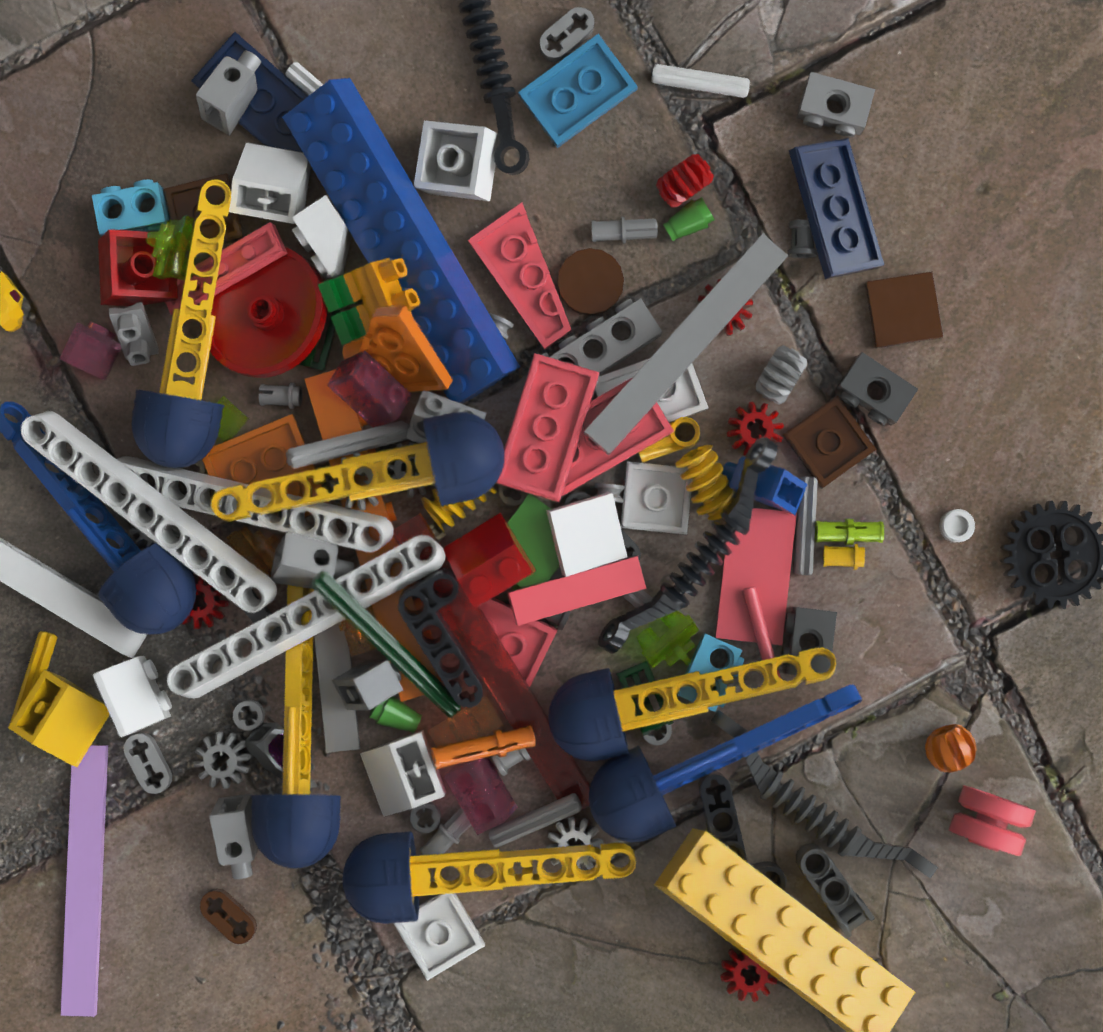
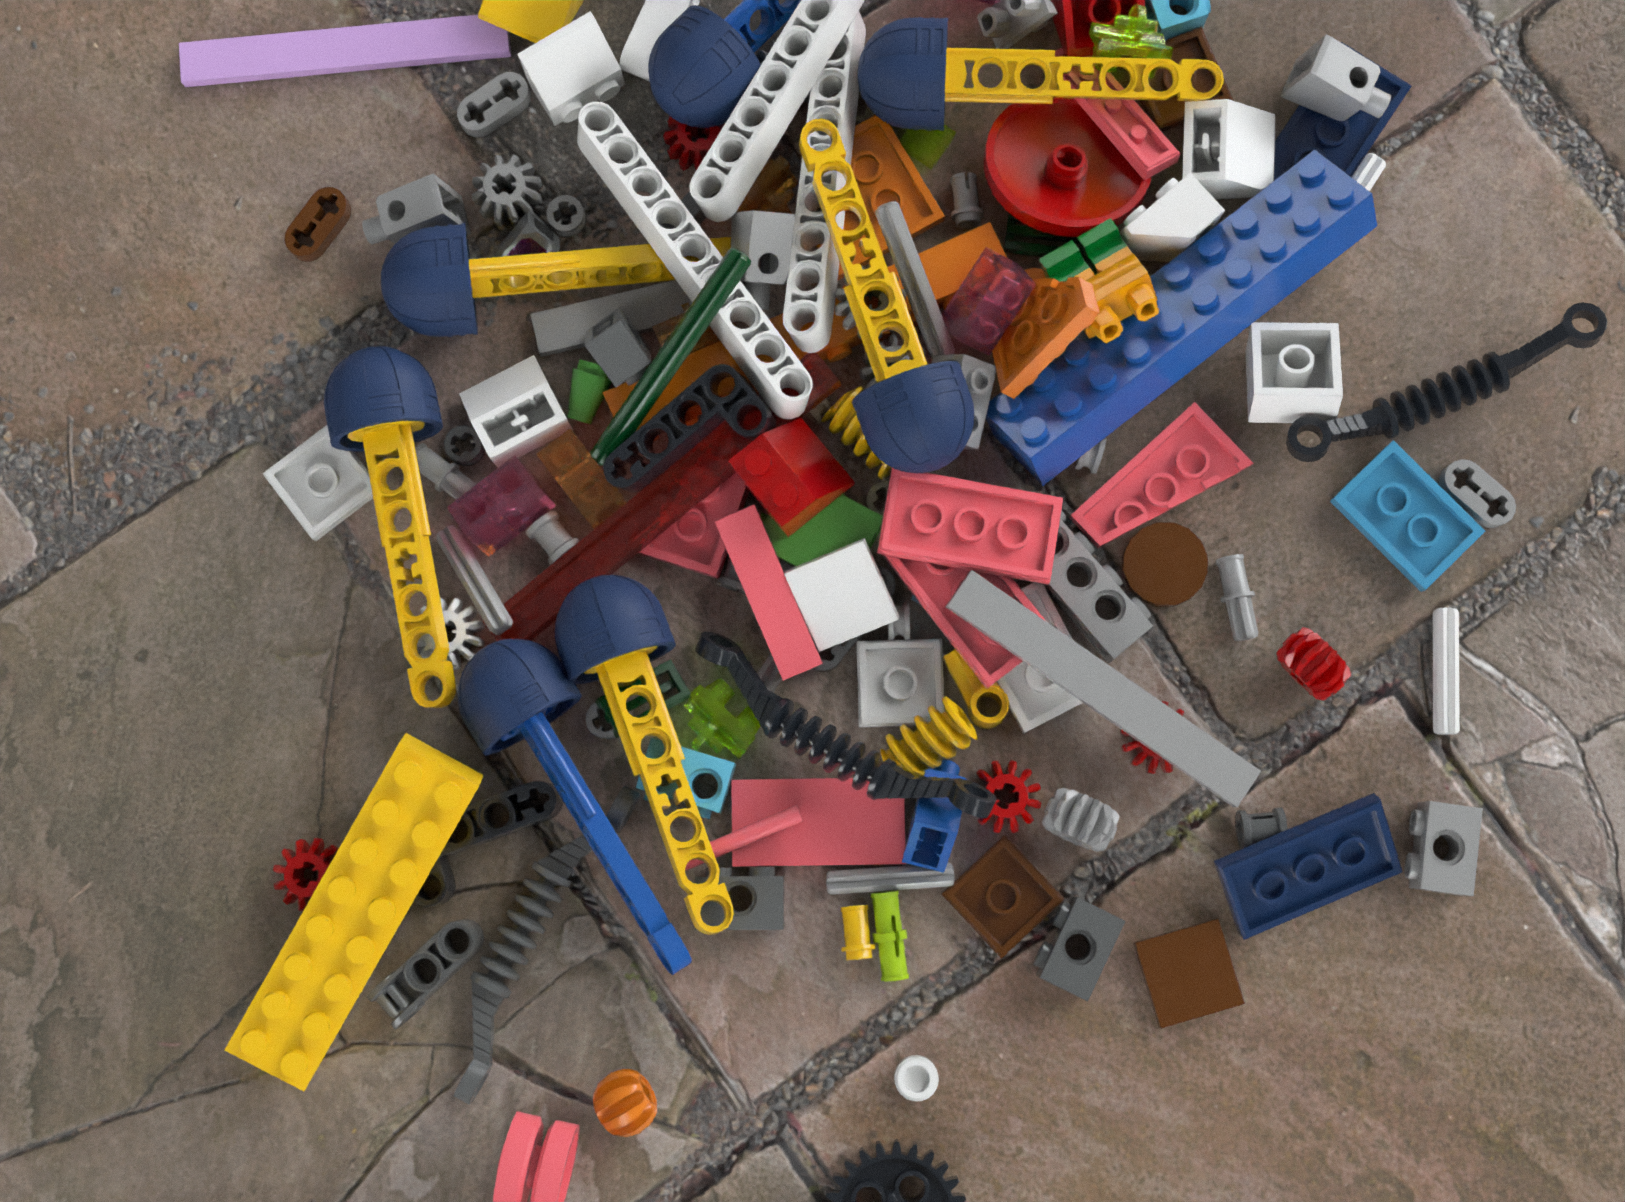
camera: 85 degrees right, 5 degrees down
orange pin [431,725,536,770] -> none
bright green cone [663,197,715,241] -> none

